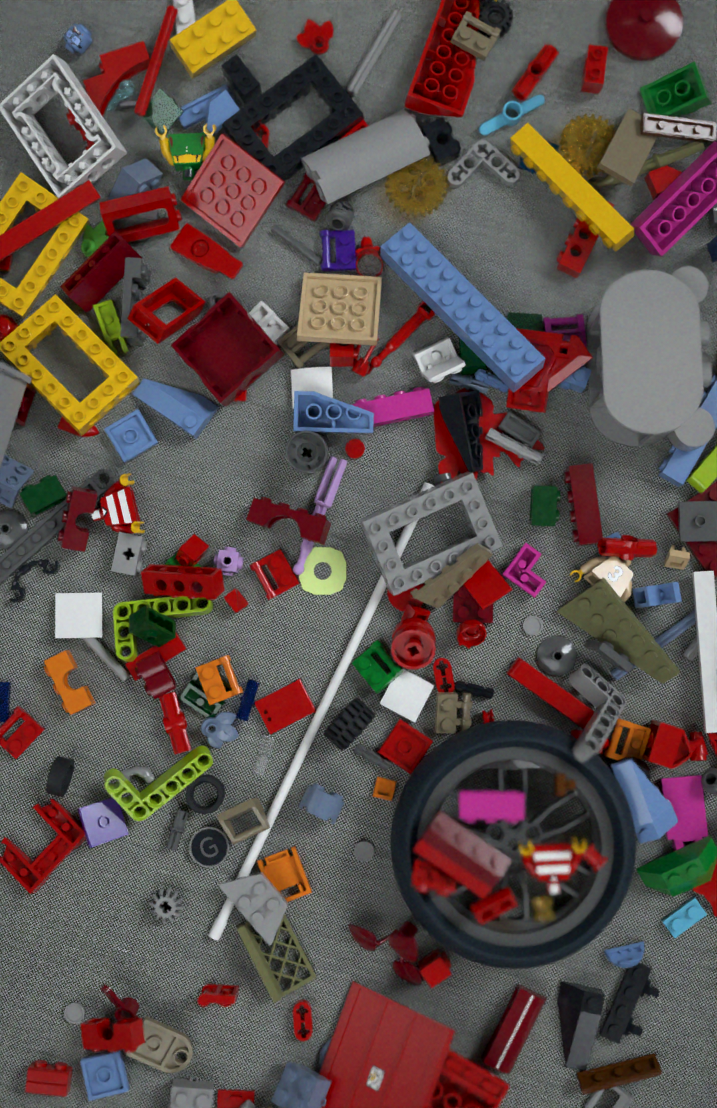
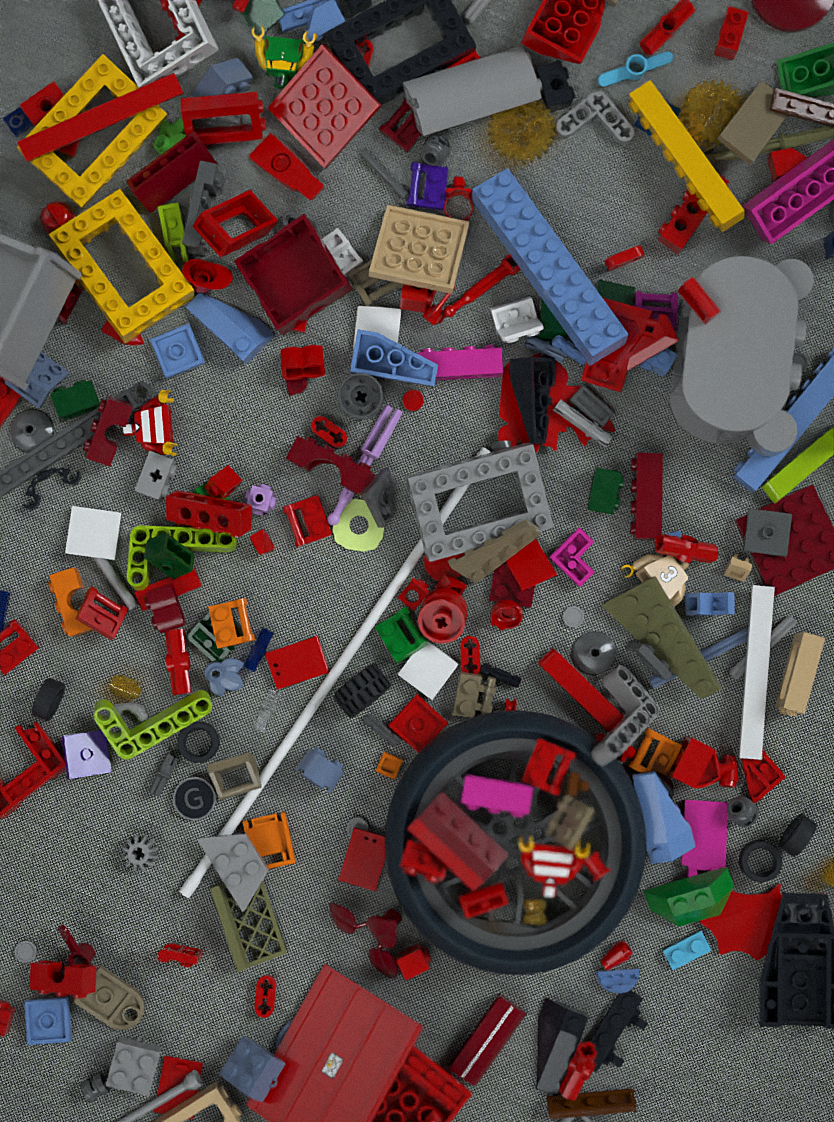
camera: 10 degrees right, 0 degrees up
none -> red plate [75,586,128,640]
none -> clear yellow brick [109,674,143,702]
none -> red piece [182,259,233,293]
none -> red brick [280,345,325,380]
none -> dark red tile [285,377,308,397]
none -> red beam [311,416,348,449]
none -> red container [338,827,386,892]
none -> flat silver tile [361,468,397,528]
none -> red bracket [398,578,429,611]
none -> red plate [522,739,576,796]
none -> dark tan plate [544,794,595,850]
none -> red piece [558,1041,597,1101]
none -> red cone [600,940,633,970]
none -> red beam [604,245,645,271]
none -> red brick [678,277,721,325]

